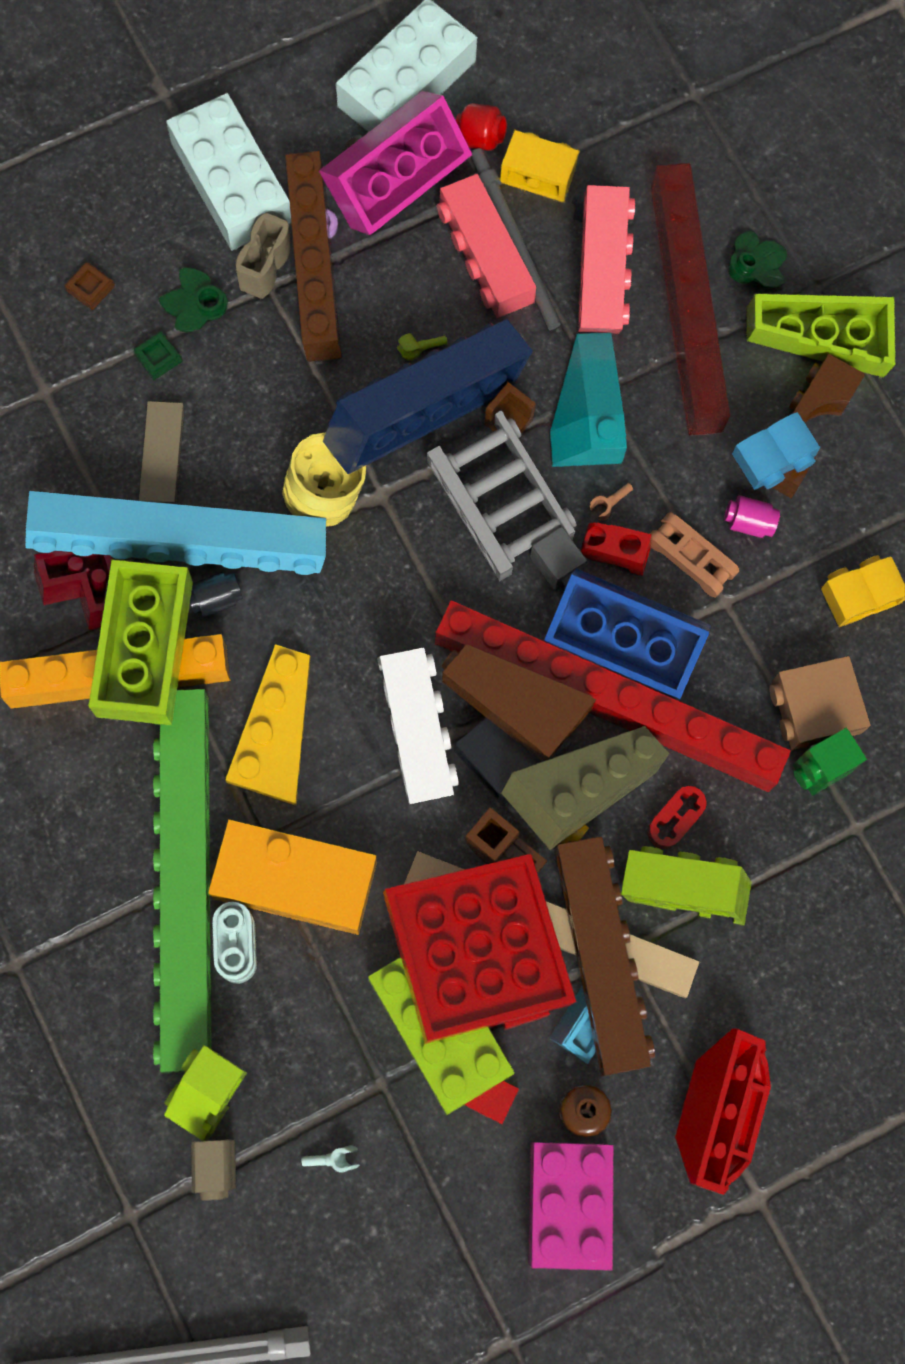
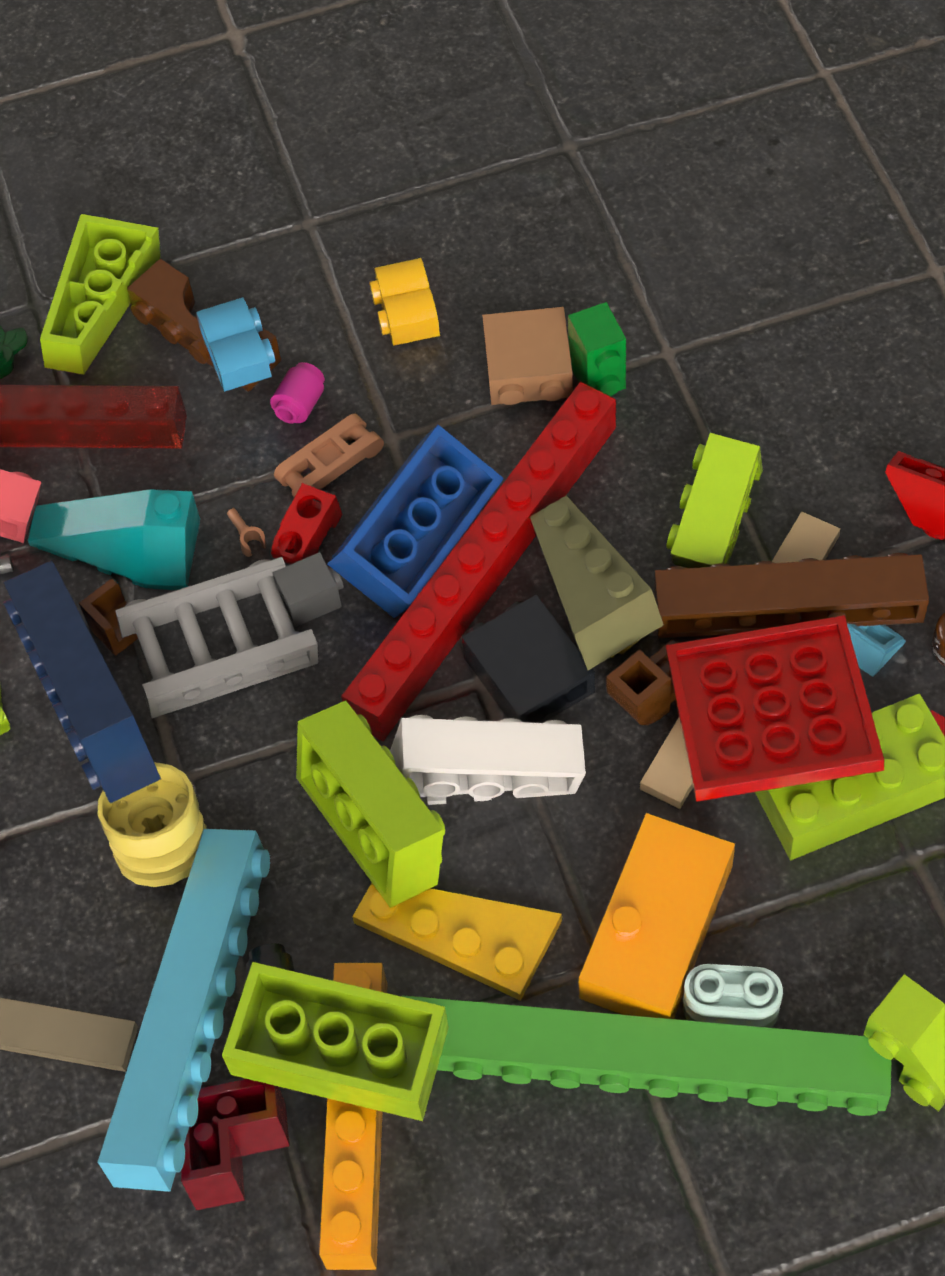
camera: 70 degrees left, 15 degrees down
reddish brown slope [441,644,596,762] -> none
red beam [647,786,707,849] -> none
none -> lime brick [296,700,445,908]

